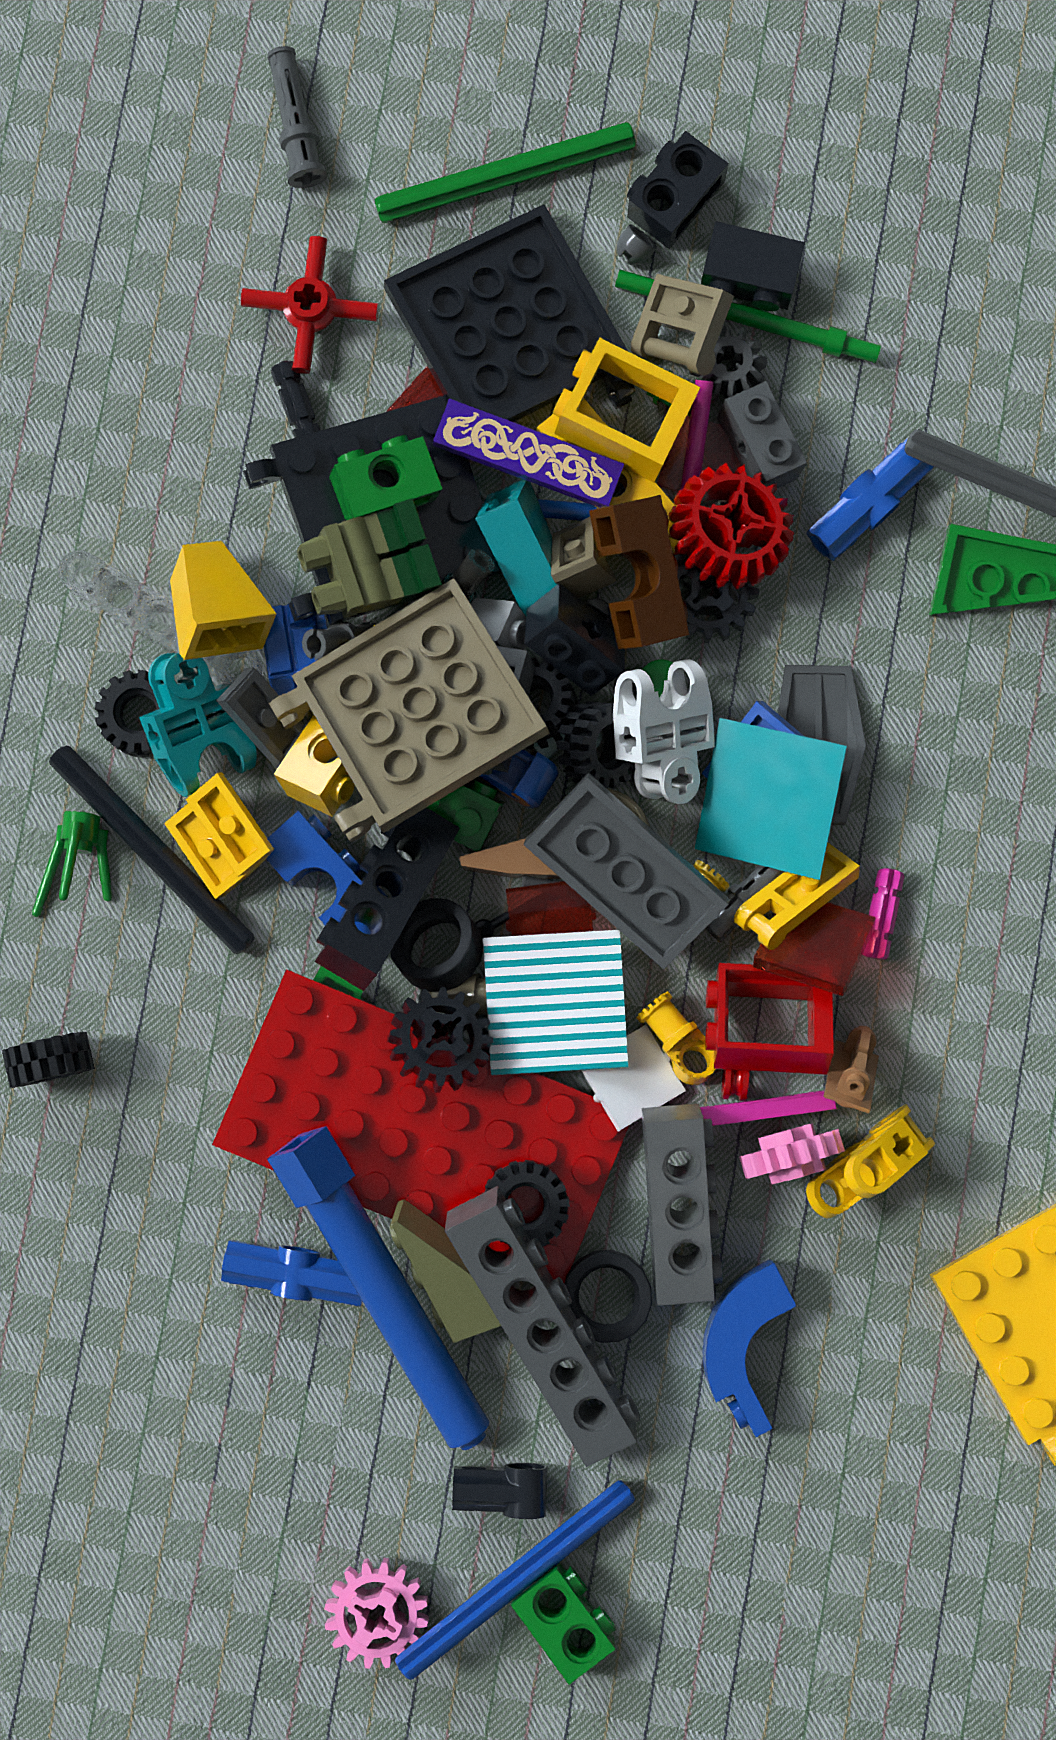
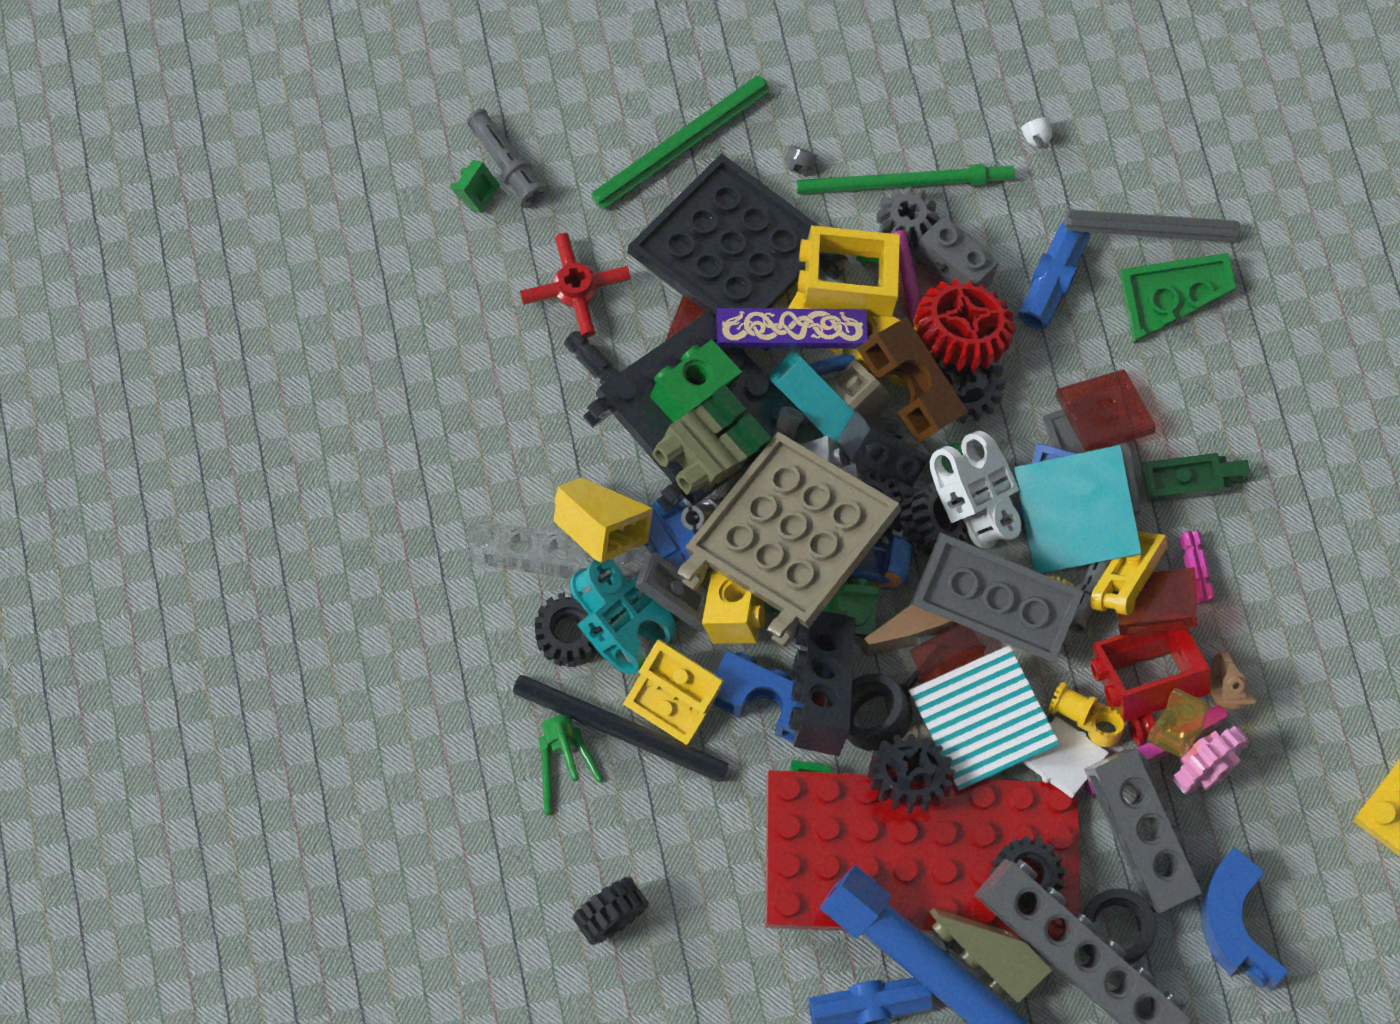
camera: 30 degrees left, 15 degrees down
black brick [627,131,729,250] -> none
dark tan plate [631,274,734,376] -> none
black brick [701,221,805,311] -> none
yellow piece [806,1104,935,1218] -> none
none -> green tile [449,160,500,213]
none -> white hinge [1021,117,1053,147]
none -> clear red tile [1056,369,1156,452]
none -> dark green hinge [1142,453,1250,502]
none -> clear yellow bracket [1147,688,1209,758]

